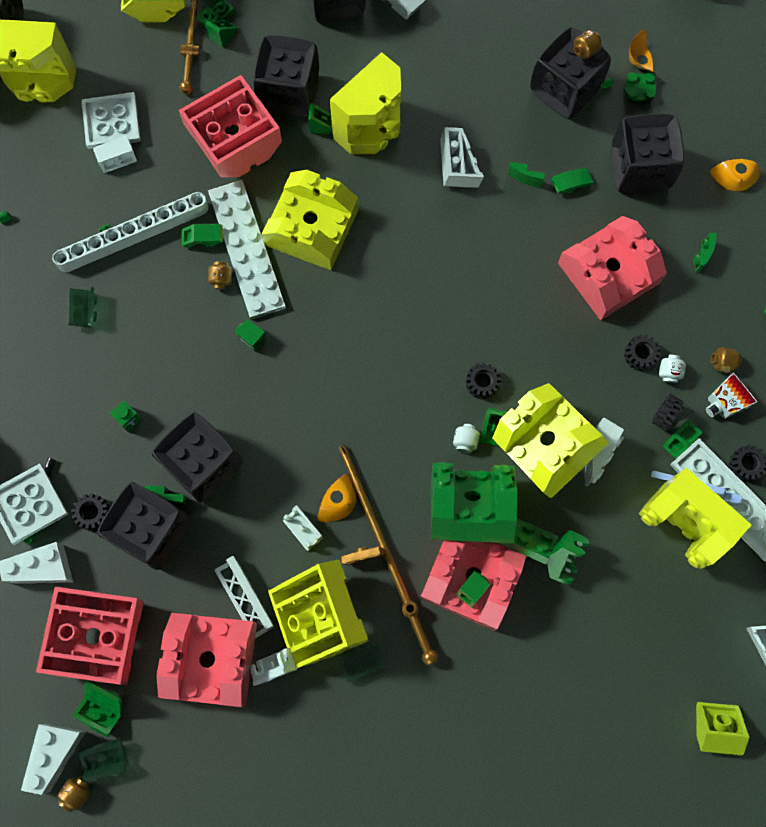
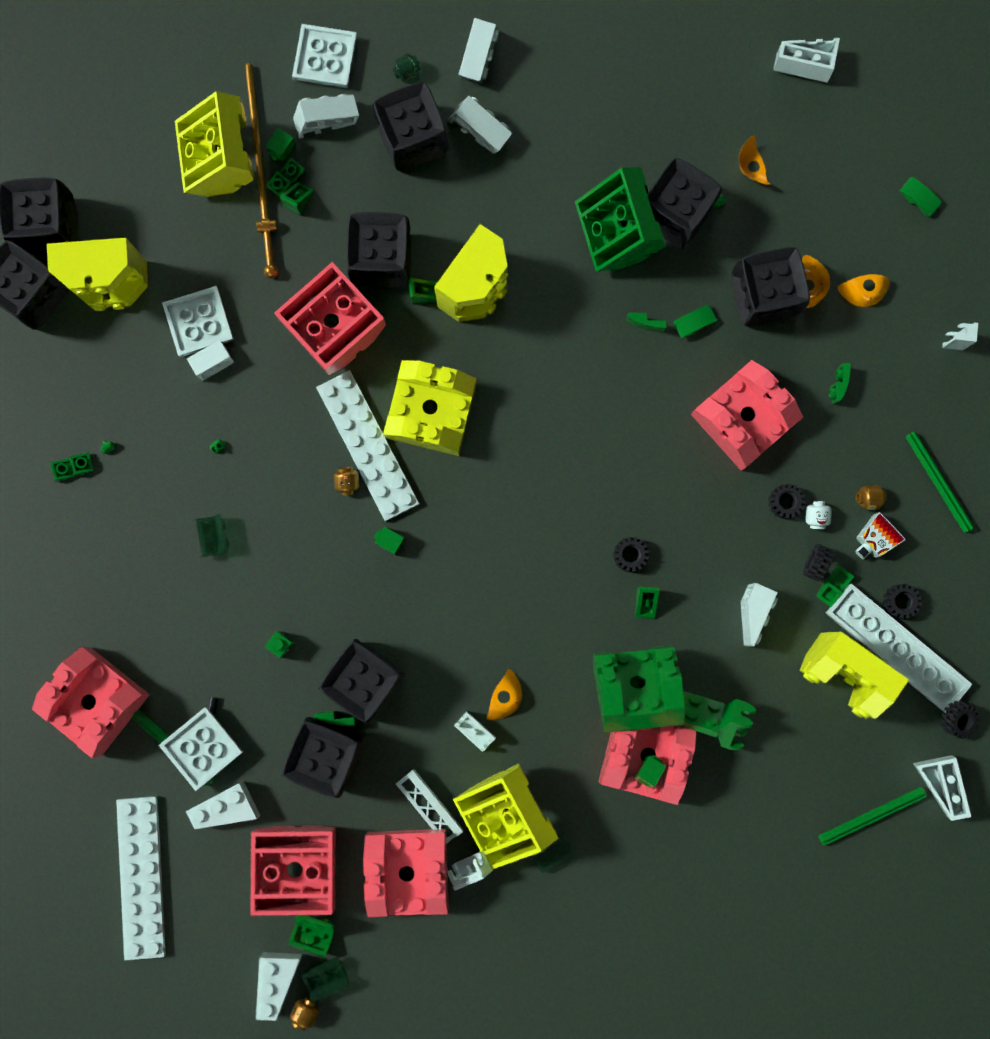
camera: 10 degrees left, 10 degrees up
light aqua beam [52,192,209,272] -> none
black tyre [71,493,110,531] -> none
green slope [182,224,223,248] -> none
pearl gold bar [339,444,438,665] -> none
plate [341,547,386,565] -> none
light aqua wedge [440,127,484,188] -> none
light aqua head [453,424,480,454] -> none
neon yellow piece [493,383,609,498] -> none
pearl gold head [574,30,602,59] -> none
green piece [624,72,656,102] -> none
light blue piece [651,471,742,505] -> none
lime slope [696,702,749,755] -> none
none -> green piece [575,167,665,272]
none -> light orange piece [802,255,830,308]
none -> green axle [818,787,926,846]

